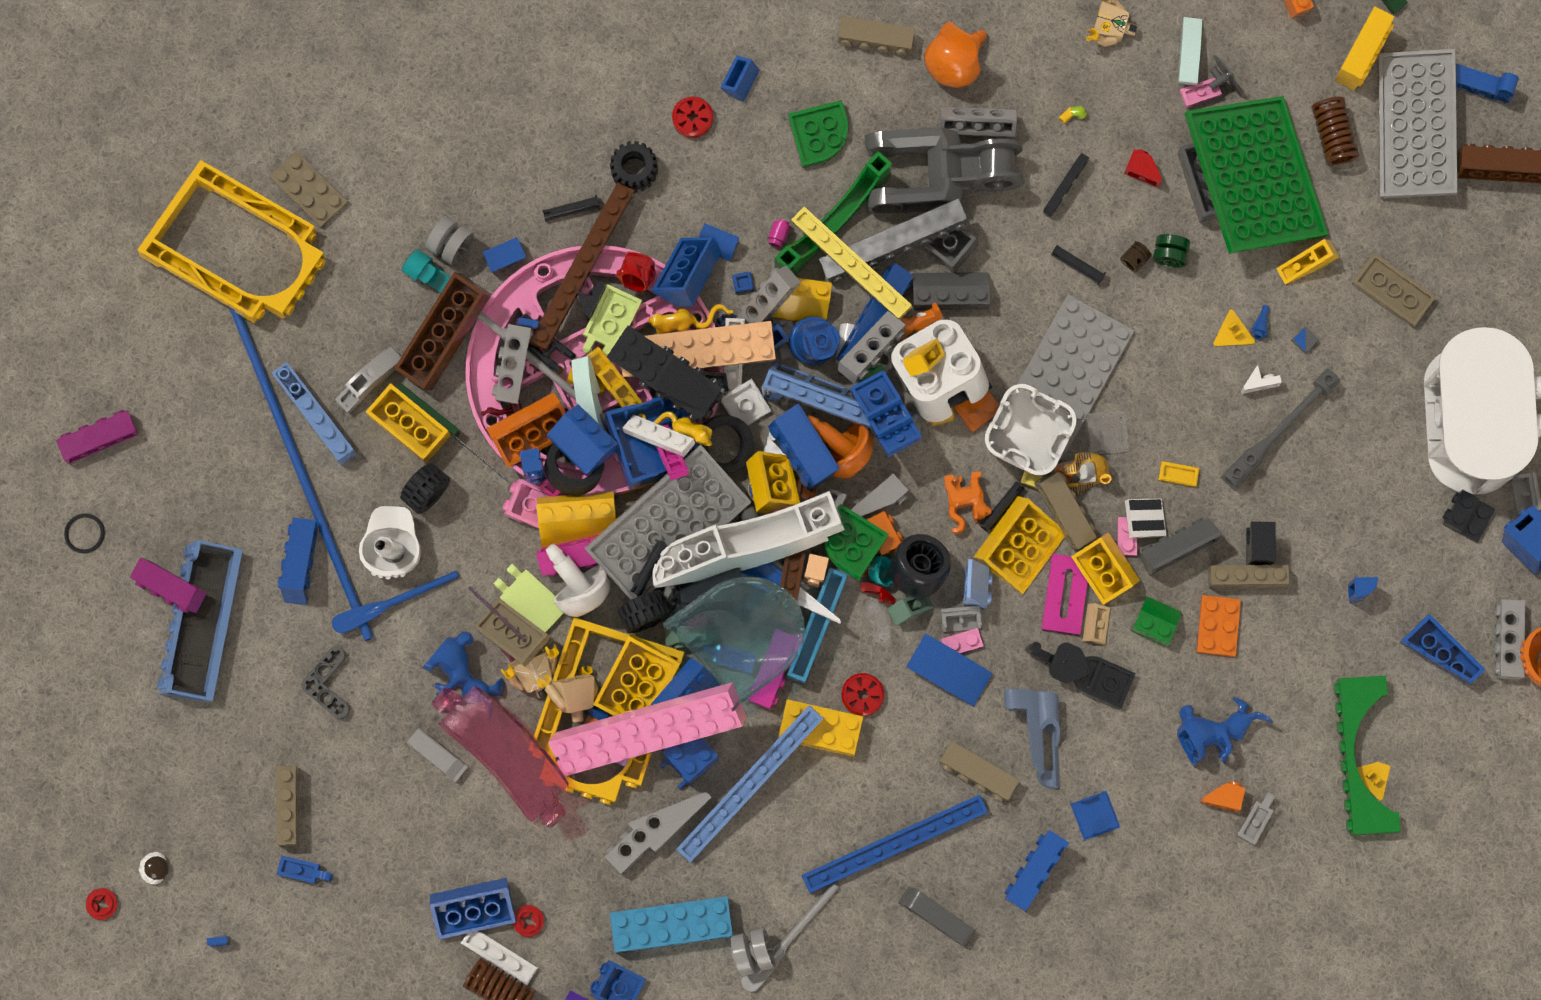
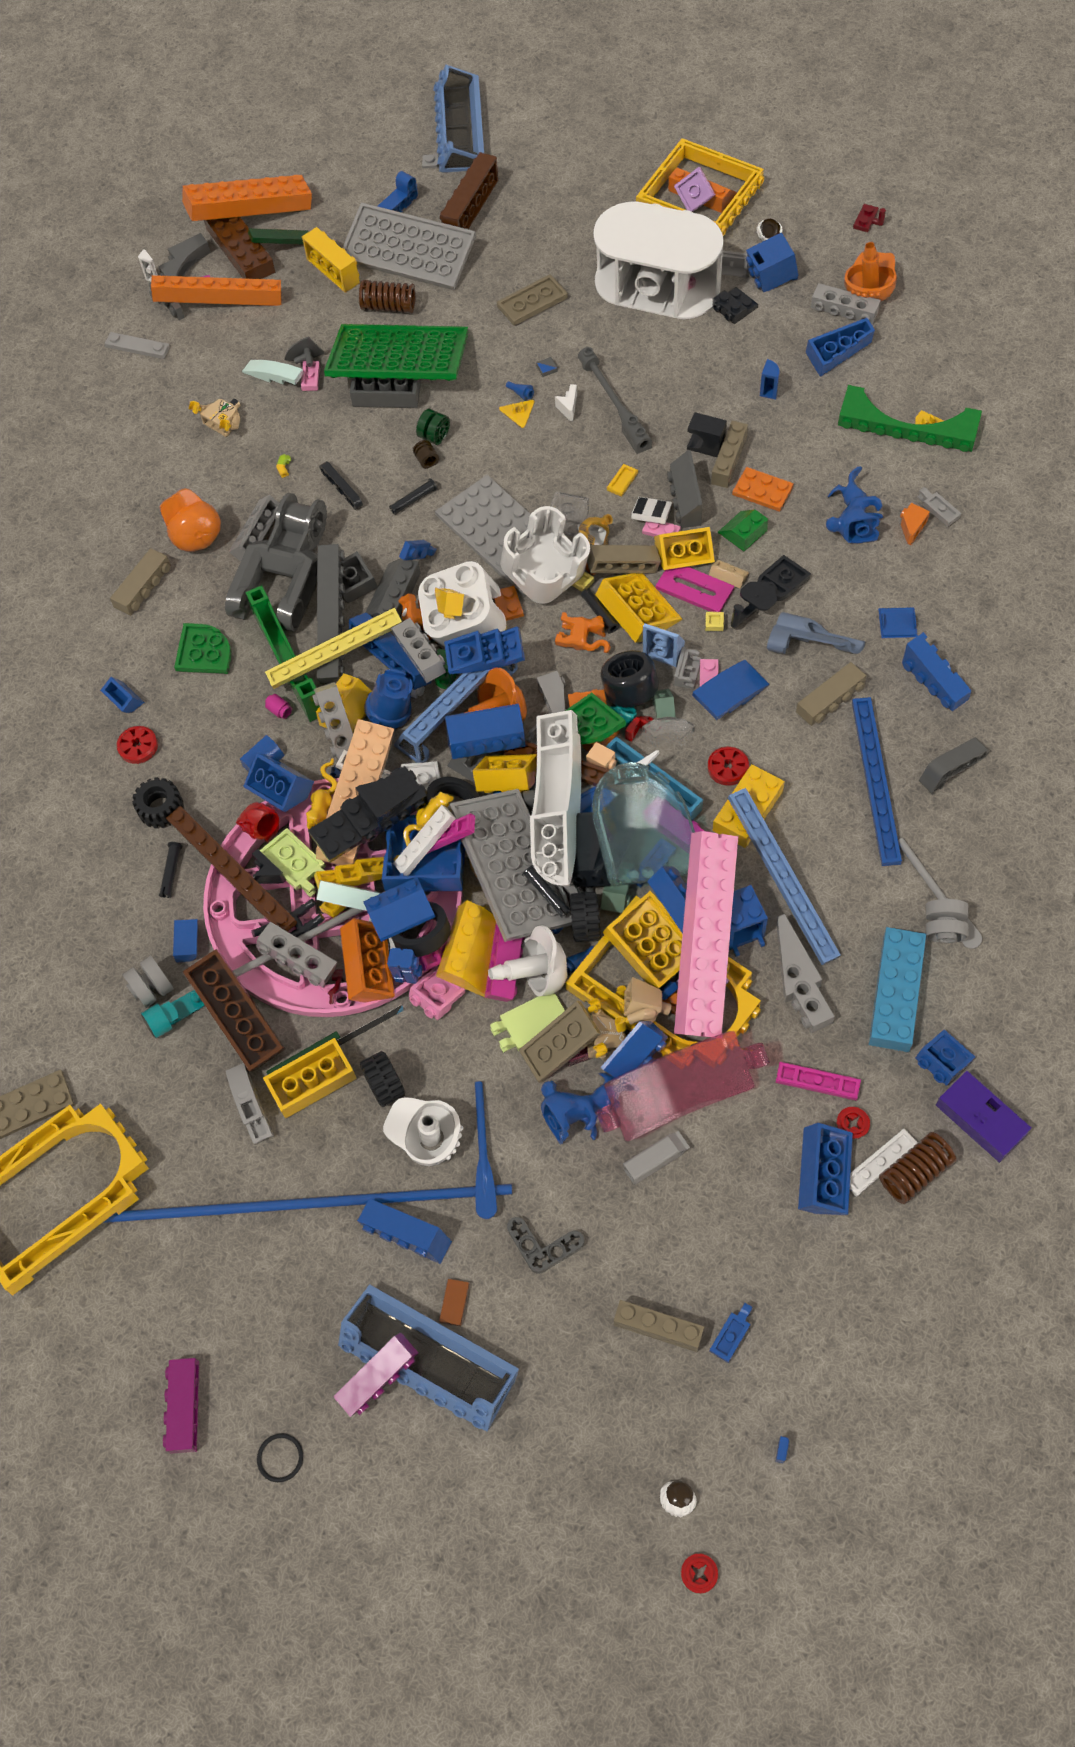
camera: 65 degrees left, 15 degrees down
medium blue slope [272,362,357,466] -> none
piece [468,586,527,642] -> none
blue tile [516,317,539,329] -> none
blue tile [732,271,754,294] -> none
red slope [1124,149,1162,188] -> none
yellow slope [1276,239,1339,285] -> none
none -> blue hinge [399,540,437,560]
none -> dark orange tile [439,1279,469,1326]
none -> blue cone [566,946,594,974]
none -> blue slope [601,1021,668,1083]
none -> light yellow plate [705,612,724,631]
none -> dark pink plate [775,1062,861,1101]

